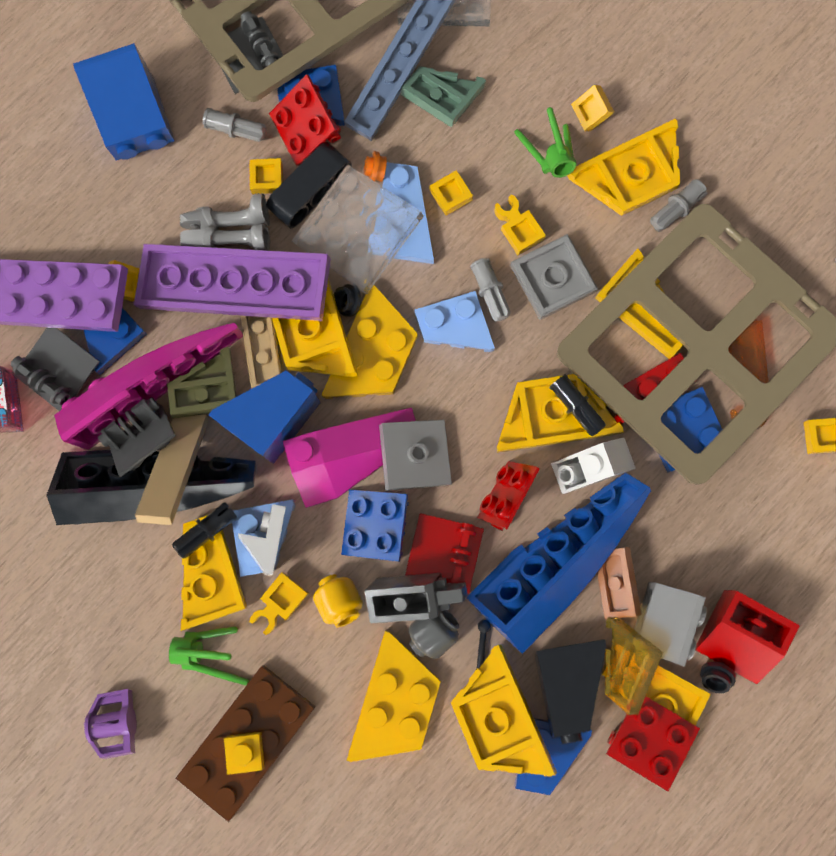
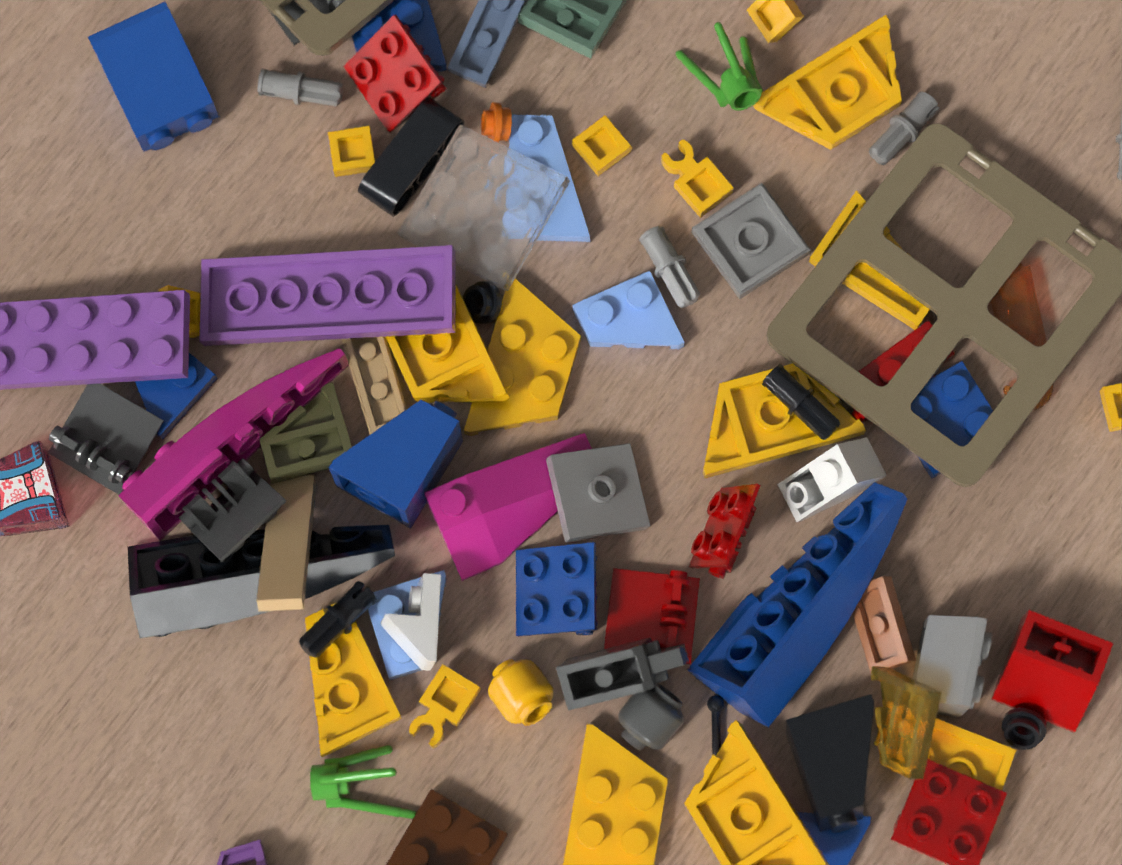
camera: 10 degrees left, 5 degrees down
light grey piece [180,193,270,251] -> none

